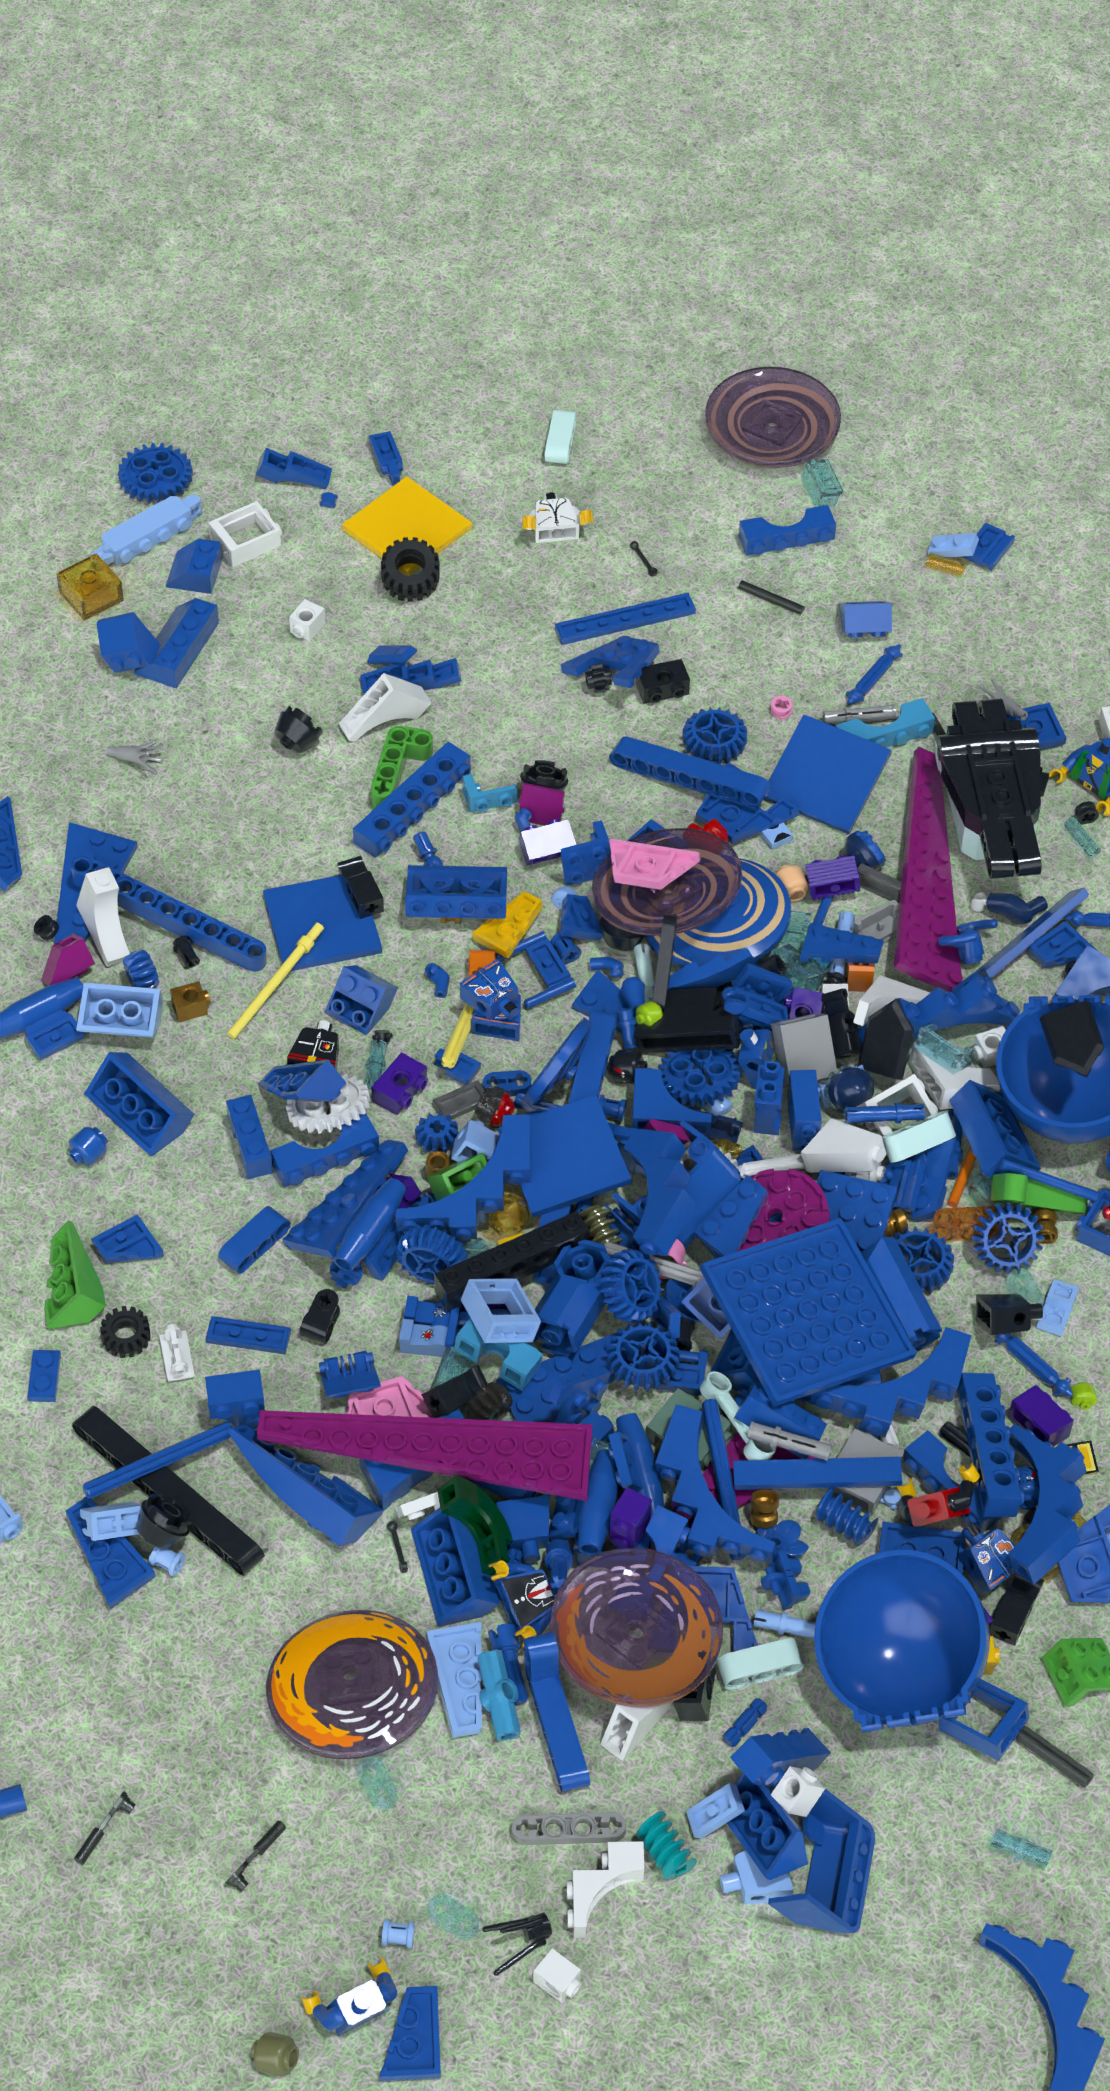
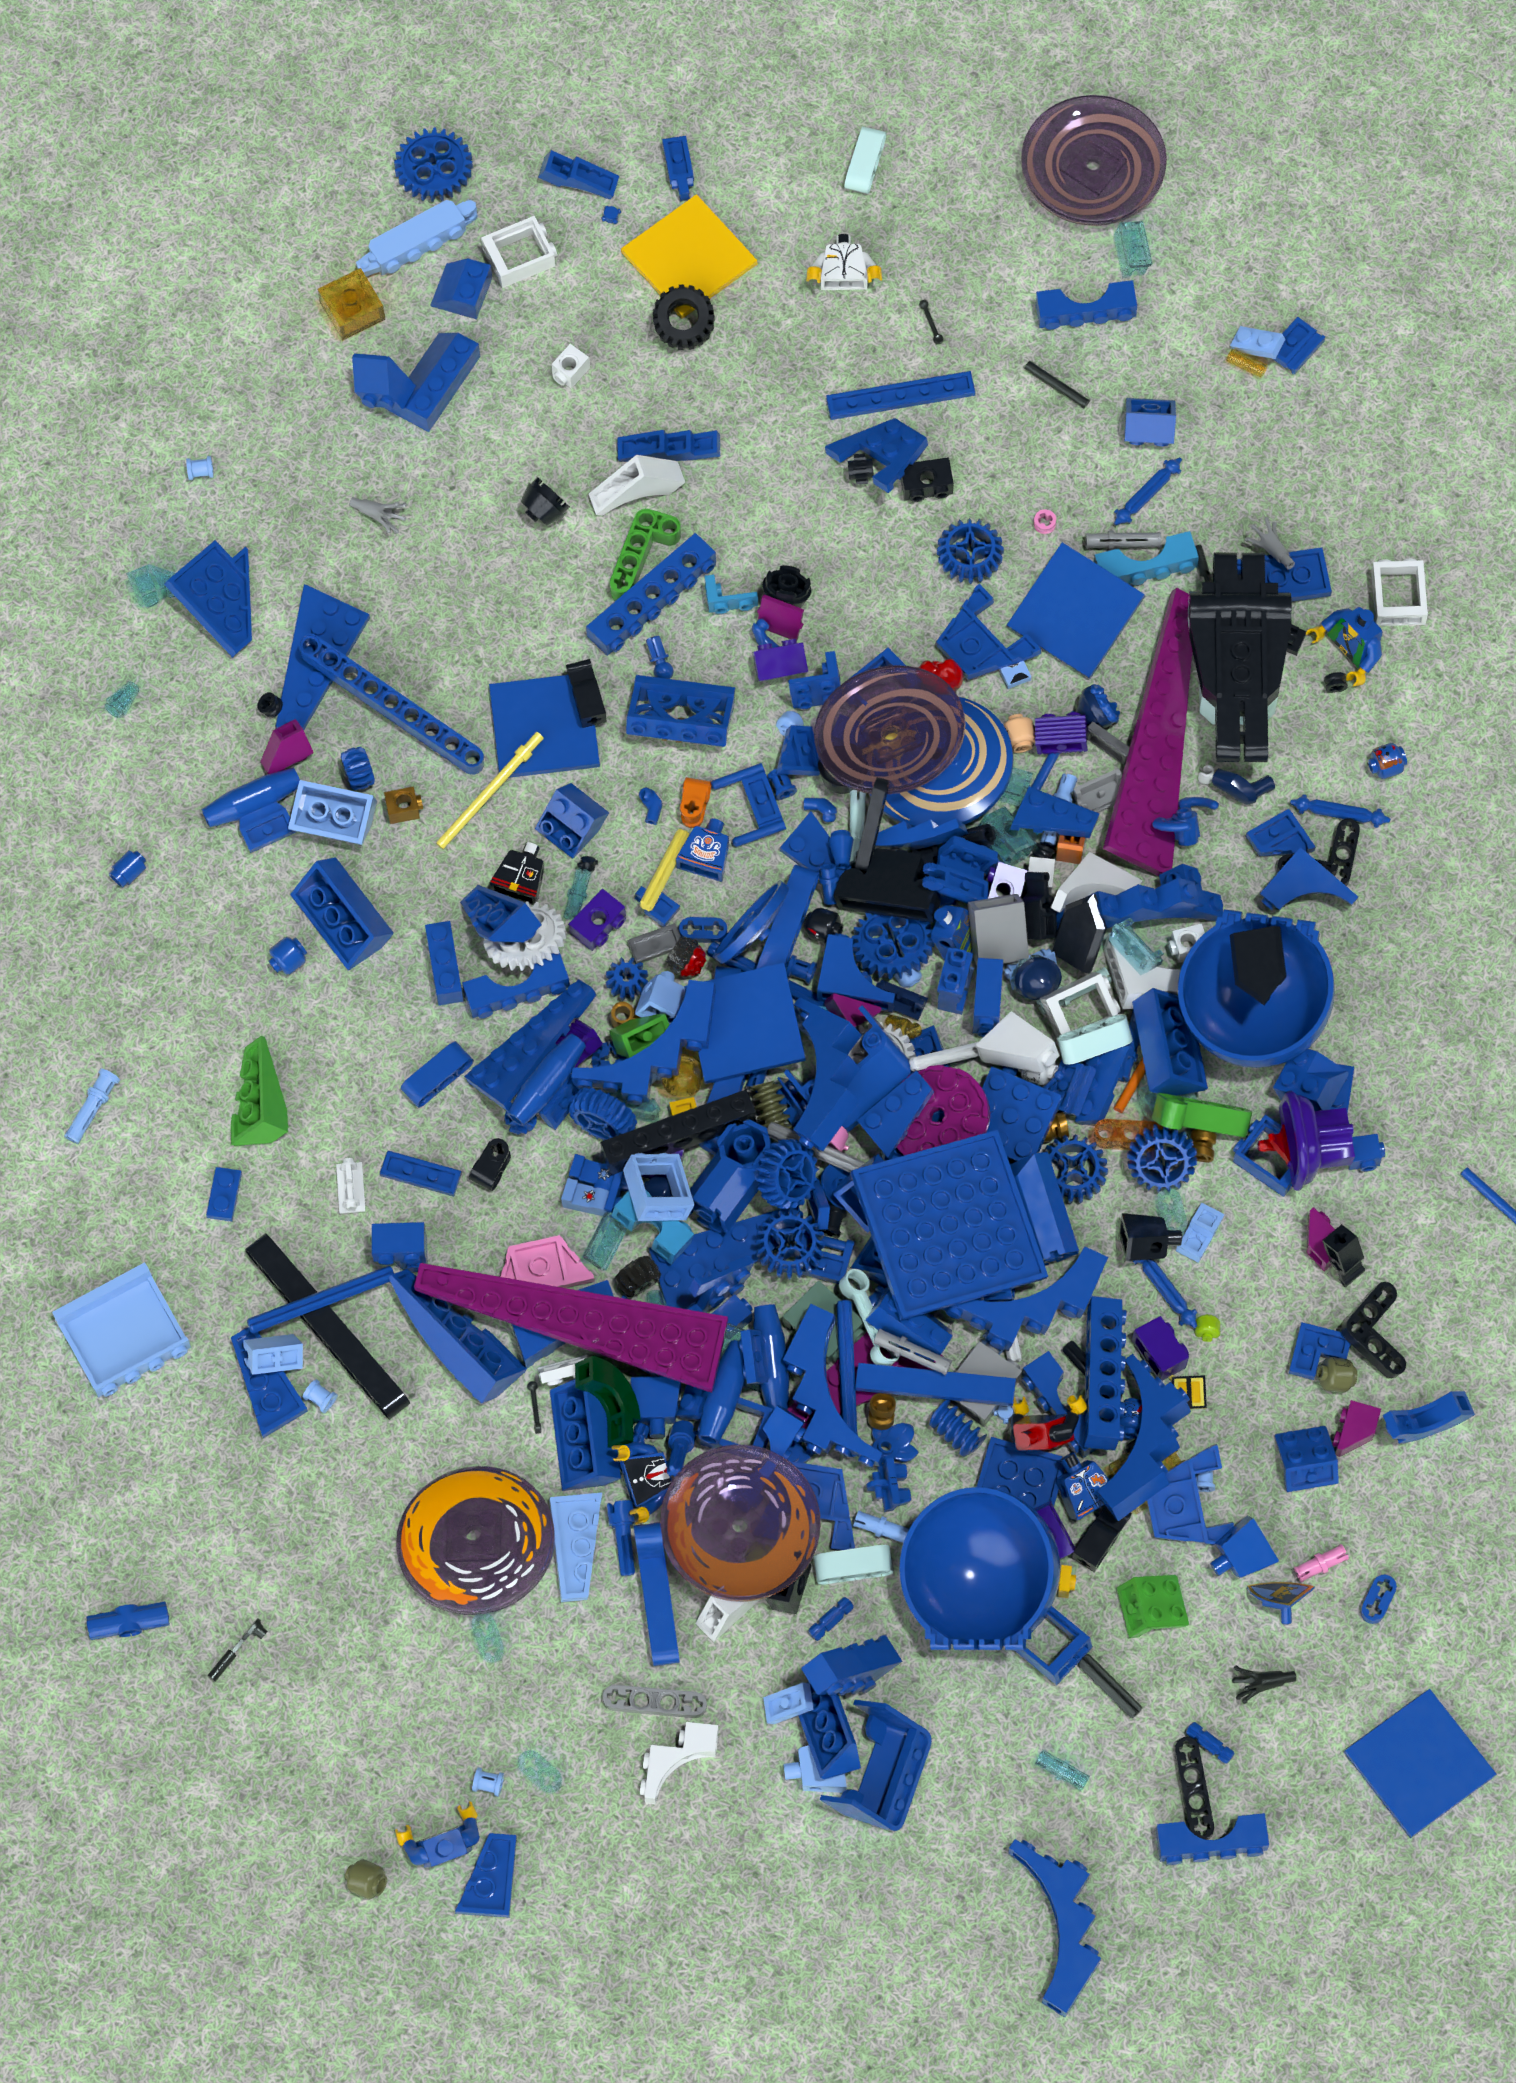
camera: 10 degrees right, 15 degrees up
white arch [76,867,130,967] -> none
blue wing [91,1214,164,1263] -> none
black tyre [100,1306,151,1358] -> none
black cone [136,1493,193,1549] -> none
black pin [173,936,200,969] -> none
pearl dark grey piece [225,1820,286,1892] -> none
blue hinge [319,1350,381,1398] -> none
blue tile [368,645,417,664] -> none
black piece [421,1365,491,1418] -> none
blue torso [460,959,520,1020] -> none
yellow wing [472,891,543,959] -> none
dark azure piece [477,1650,521,1741] -> none
black plant [482,1912,552,1976] -> none
white brick [533,1949,582,2003] -> none
blue beam [609,736,770,808] -> none
bright pink wing [609,839,701,890] -> none
dark purple brick [609,1487,652,1552] -> none
lime piece [636,1001,663,1026] -> none
teal piece [636,1811,697,1880] -> none
white brick [771,1766,825,1817] -> none
blue pin [844,1103,925,1124] -> none
blue tile [975,887,1089,979] -> none
blue bar [999,1159,1099,1202] -> none
clear light blue axle [1064,817,1101,858] -> none

